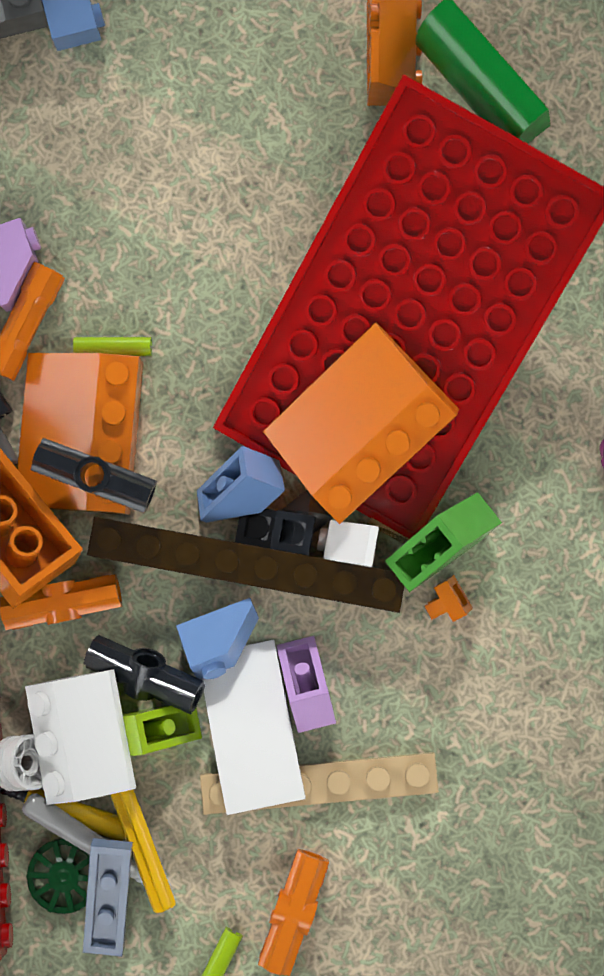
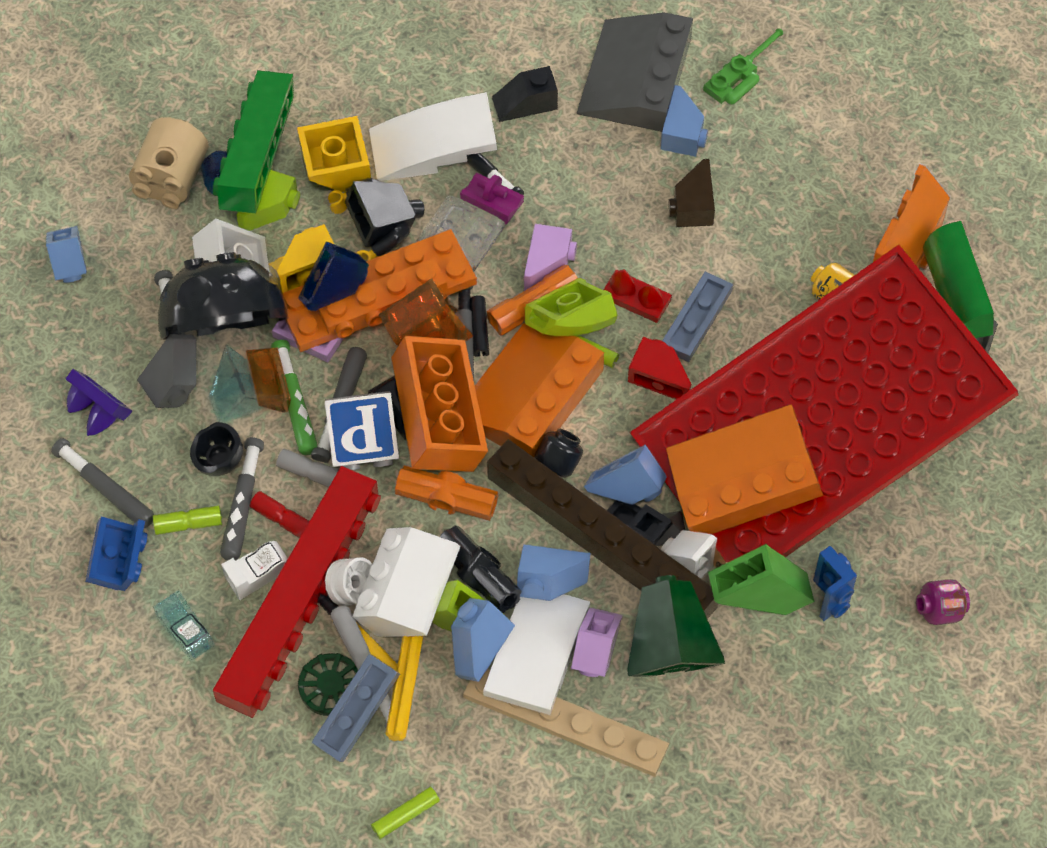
camera: 30 degrees right, 25 degrees down
black piece [31,438,158,514] -> none
orange piece [258,848,329,976] -> none
orange tile [424,575,473,622] -> none
none -> medium blue slope [451,598,515,682]
none -> lime slope [525,278,618,336]
none -> black head [534,428,583,478]
none -> red tile [603,269,672,323]
none -> dark green slope [627,575,725,677]
none -> red slope [628,337,692,399]
none -> sand blue plate [662,271,733,362]
none -> dark brown slope [668,159,715,228]
none -> yellow head [811,263,854,300]
none -> blue bracket [813,546,857,621]

